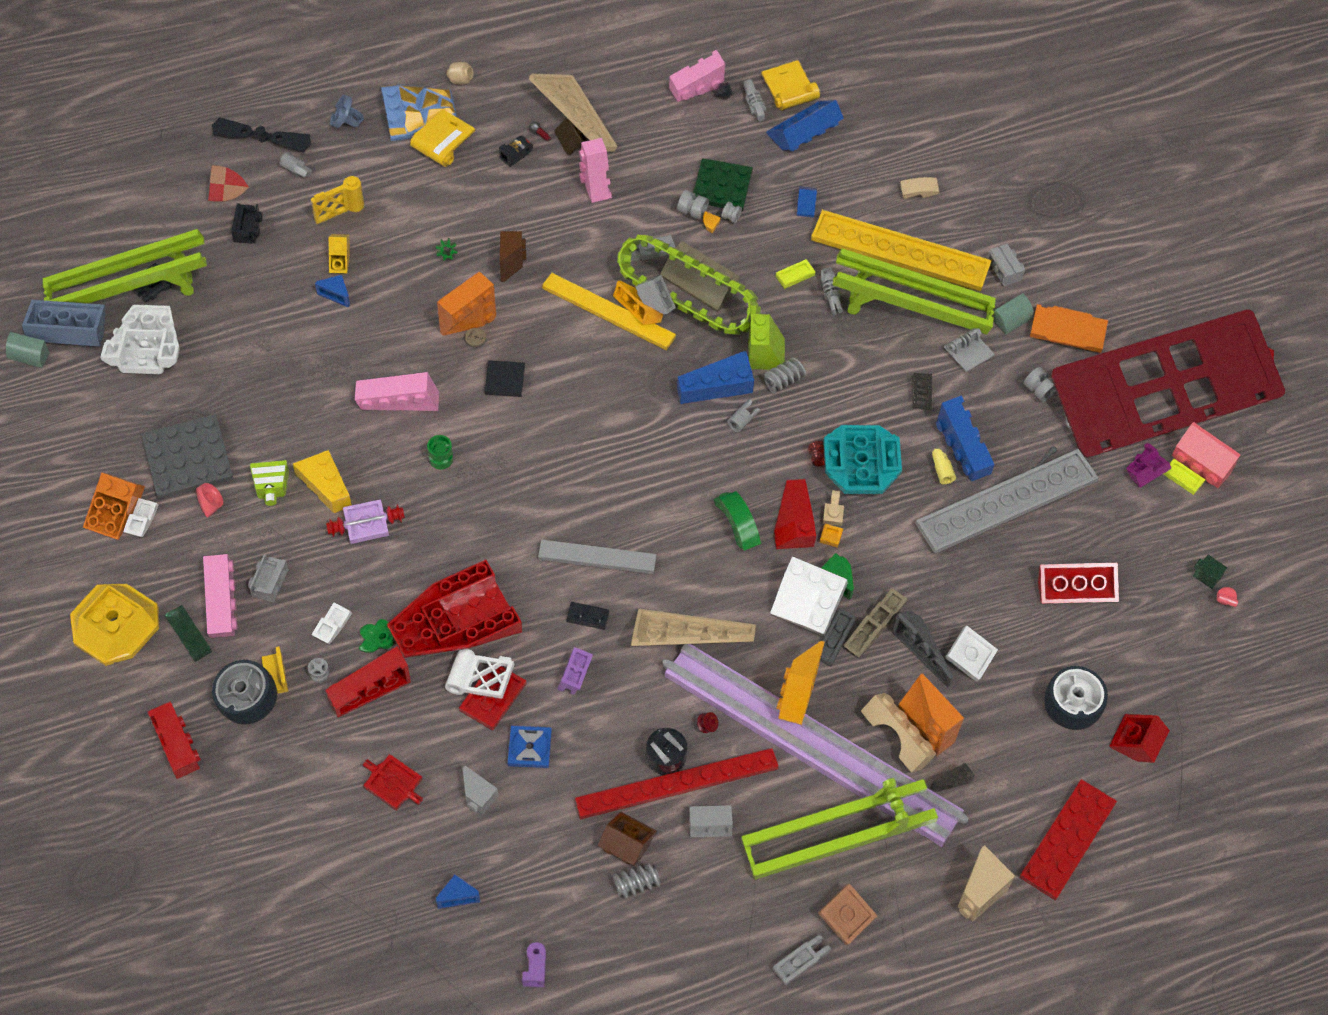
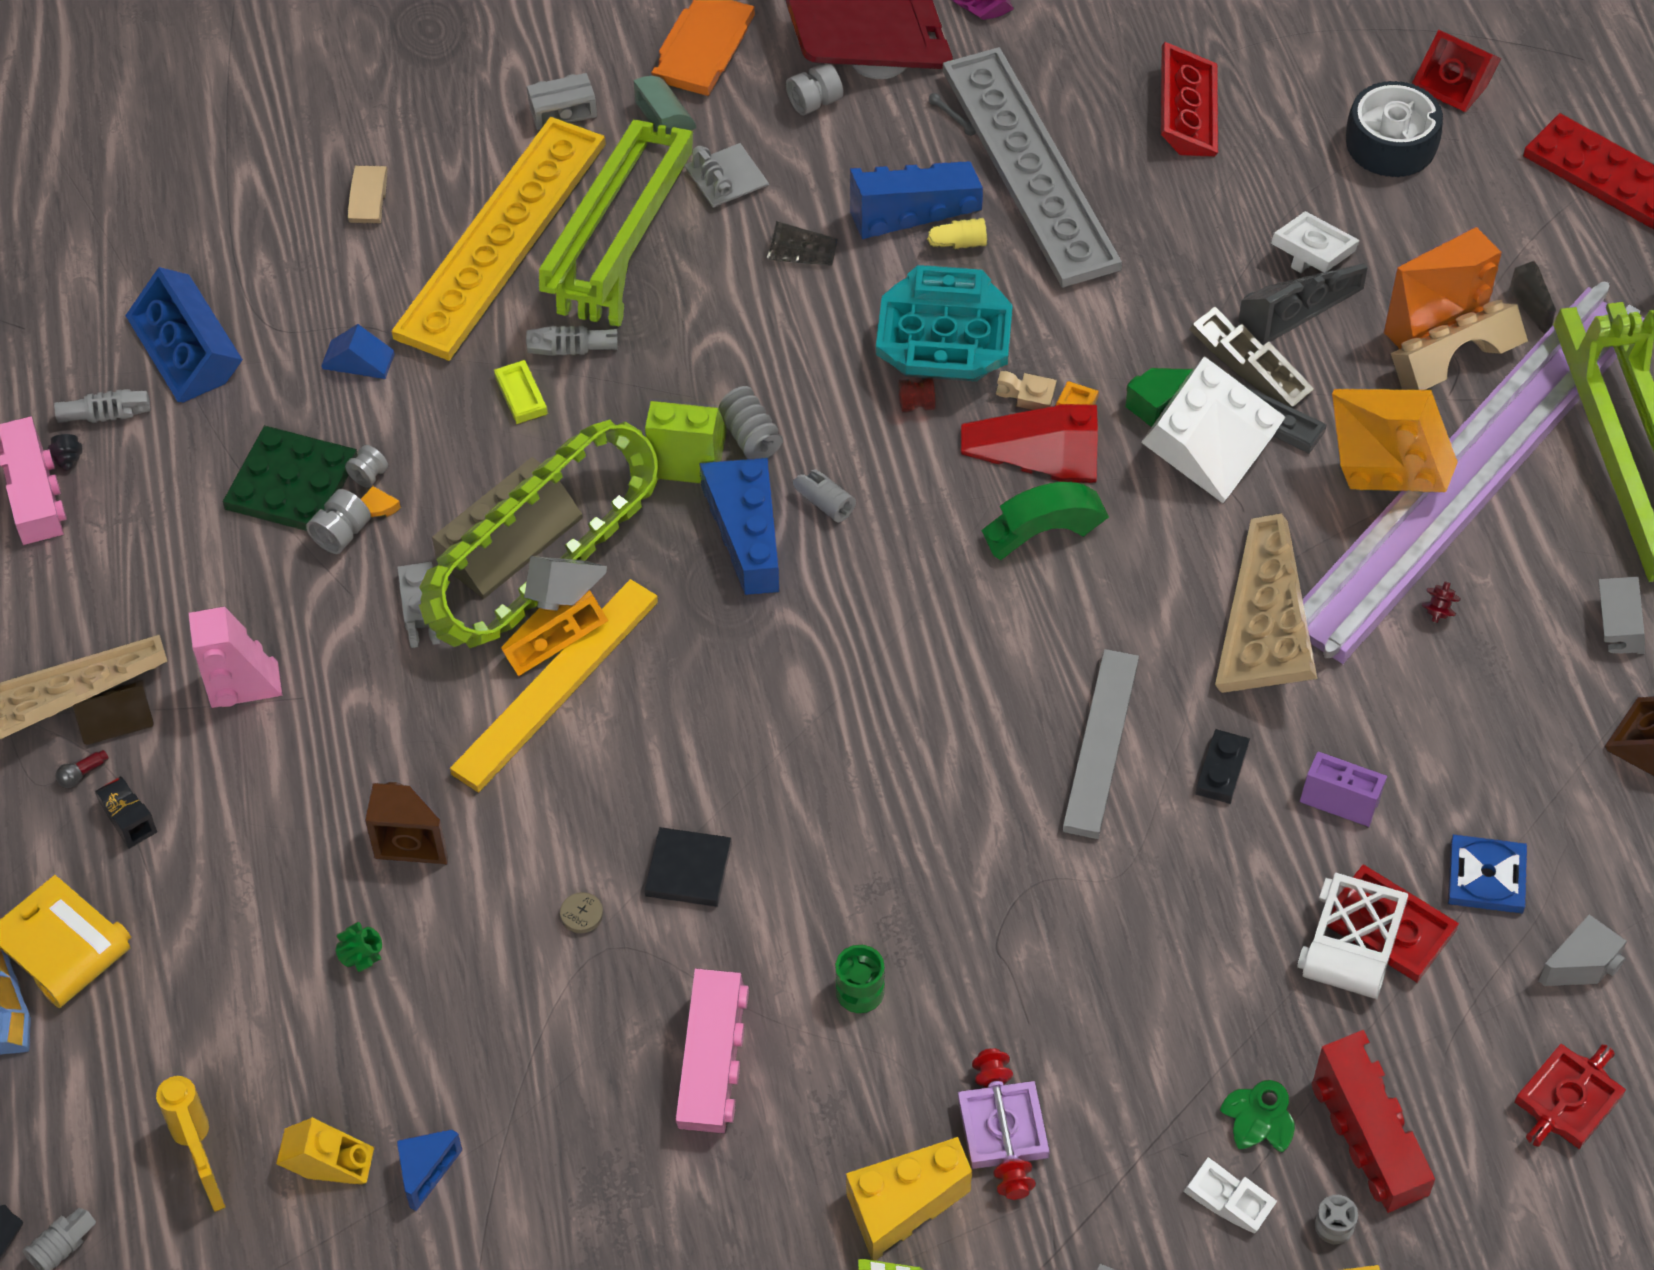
camera: 80 degrees left, 5 degrees down
red wedge [387,560,522,658] -> none
orange slope [437,271,496,336] -> none
red plate [575,748,779,820] -> none
black piece [646,728,688,776] -> none
yellow door [761,60,820,110] -> none

